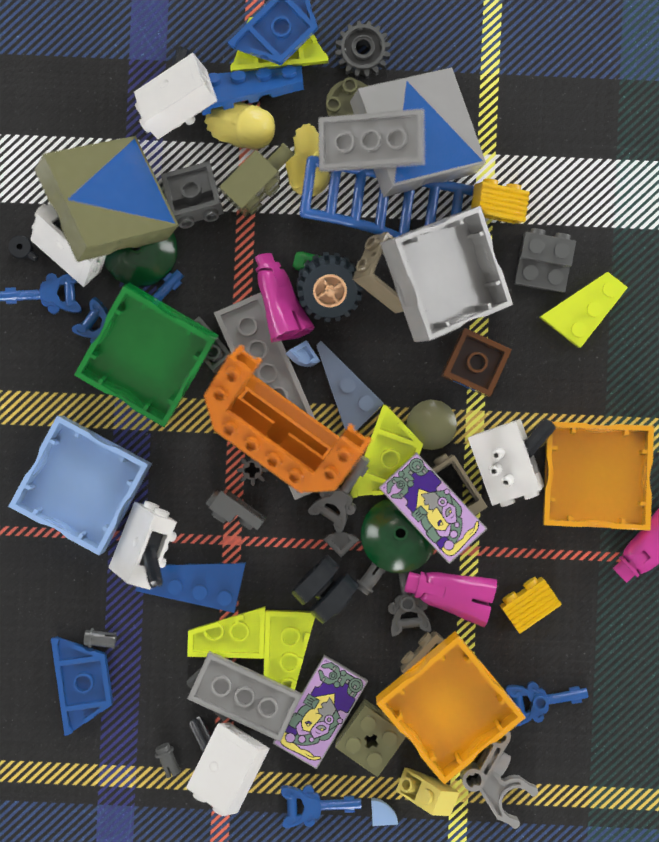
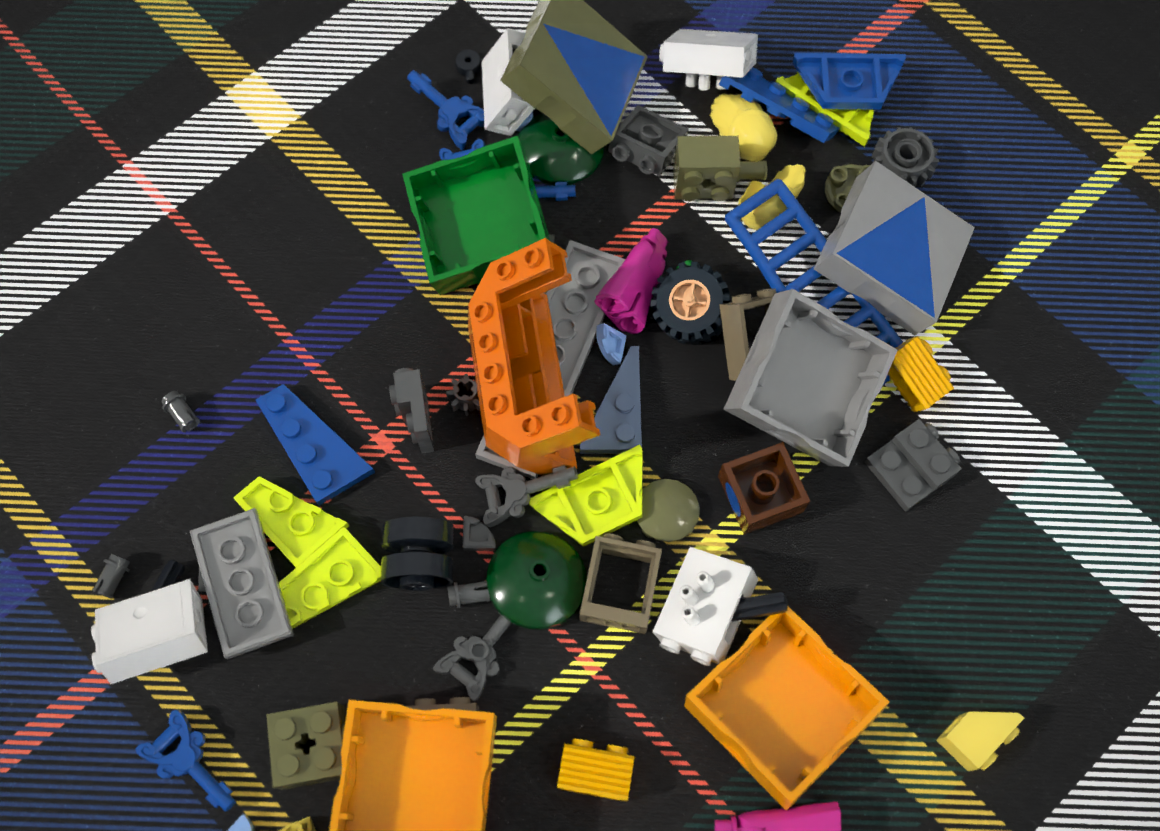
camera: 45 degrees right, 20 degrees down
light blue tile [8,416,152,555] -> none
blue wing [51,636,113,736] -> none
white piece [109,501,177,590] -> none
tile [273,654,368,769] -> none
light grey tile [319,109,425,172] -> none
tile [379,452,487,564] -> none
dark pink piece [404,571,497,627] -> none
neon yellow wing [539,272,628,348] -> none

